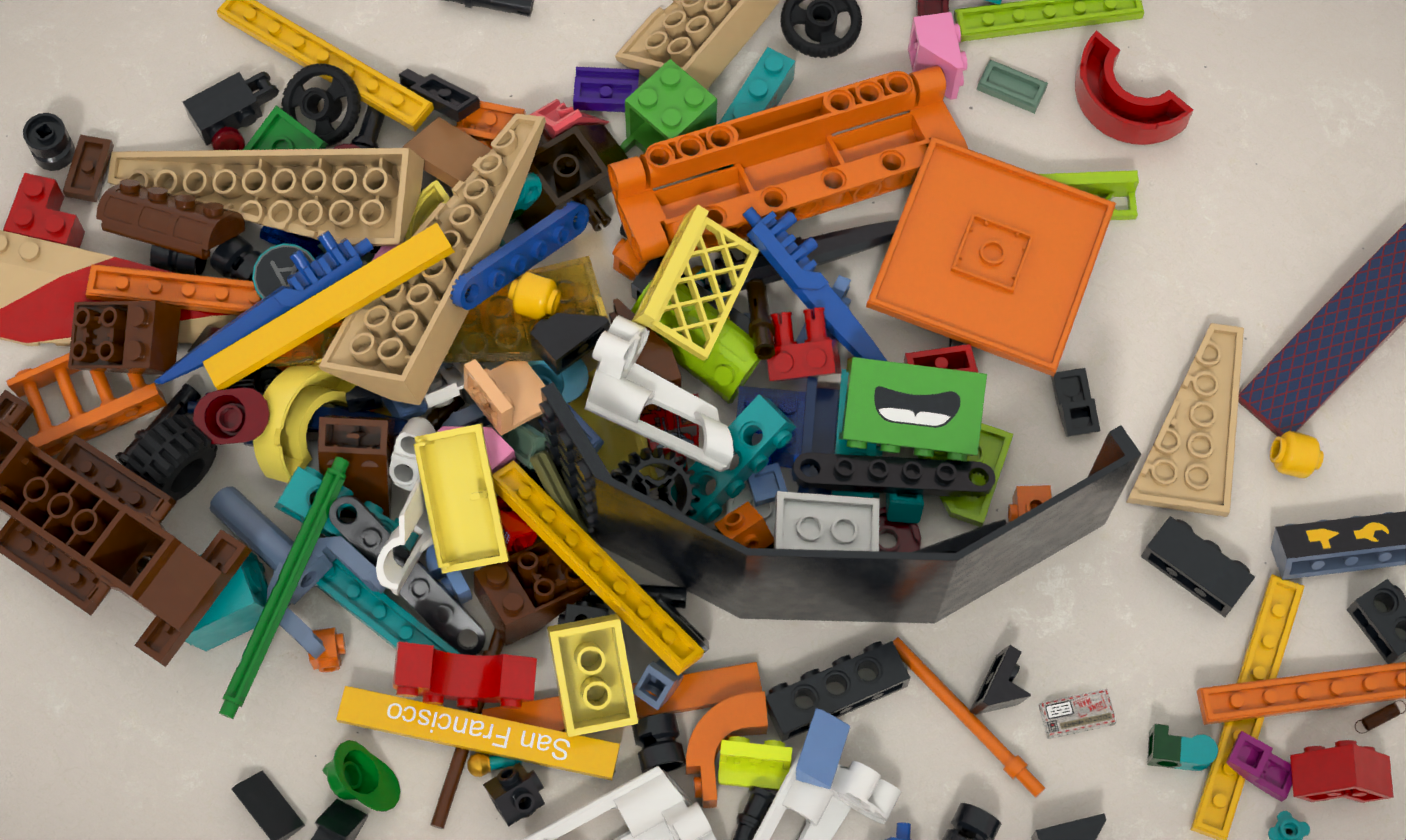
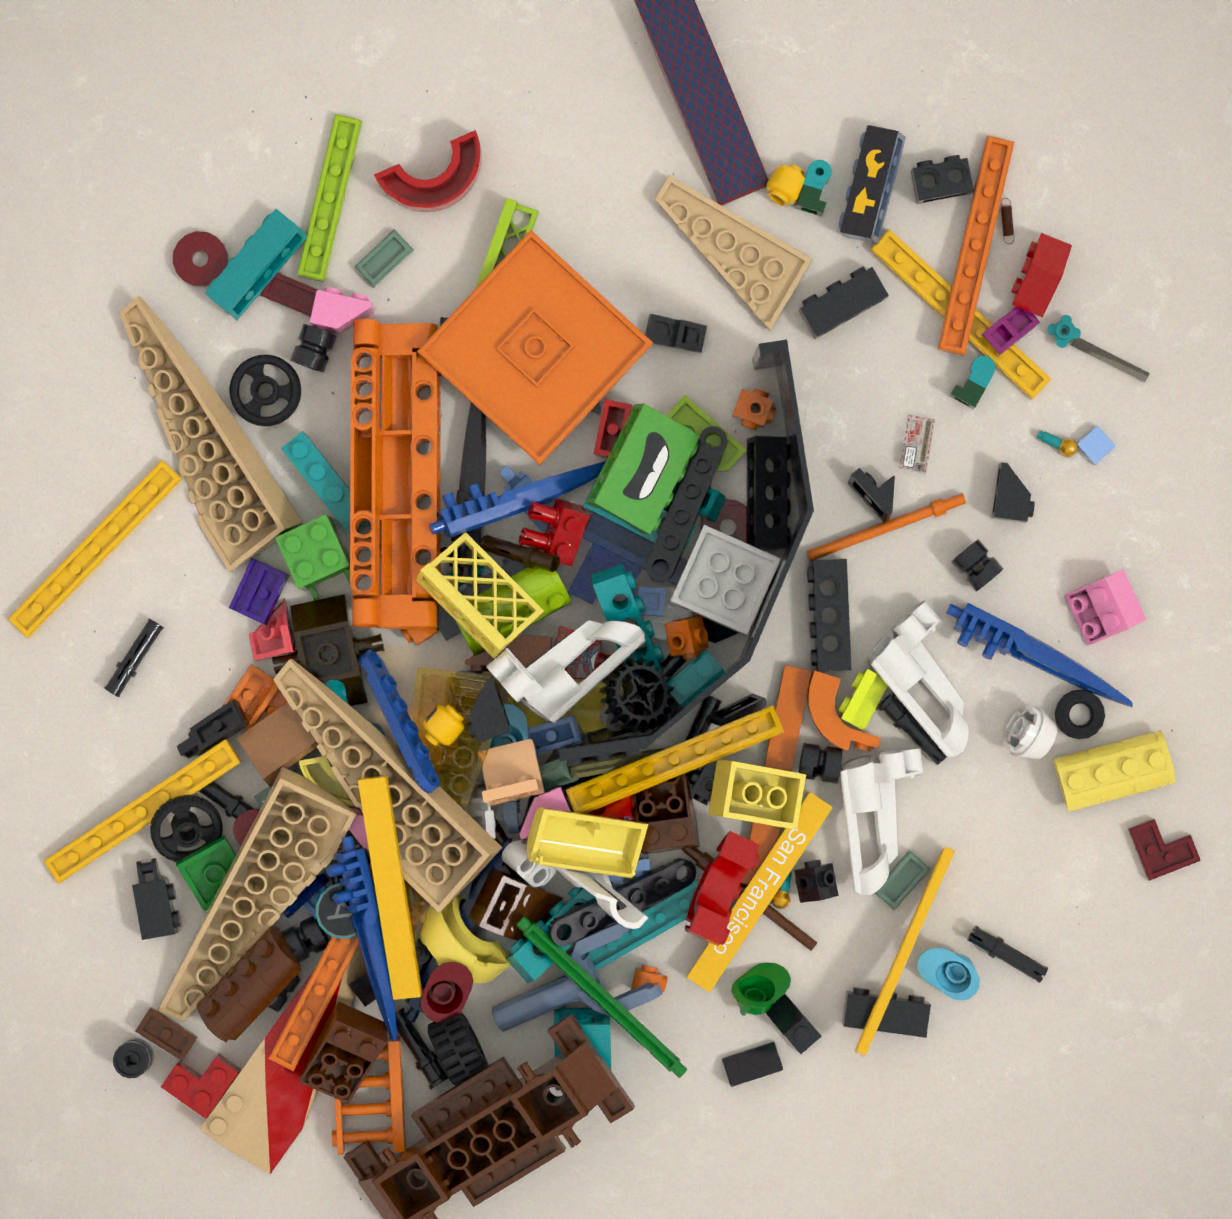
camera: 65 degrees left, 20 degrees up
dark red tile [211,127,245,150] -> none
sand blue leg [633,659,684,710] -> none
medium blue slope [796,708,850,789] -> none
none -> black wheel [290,324,337,373]
none -> leg [795,160,832,217]

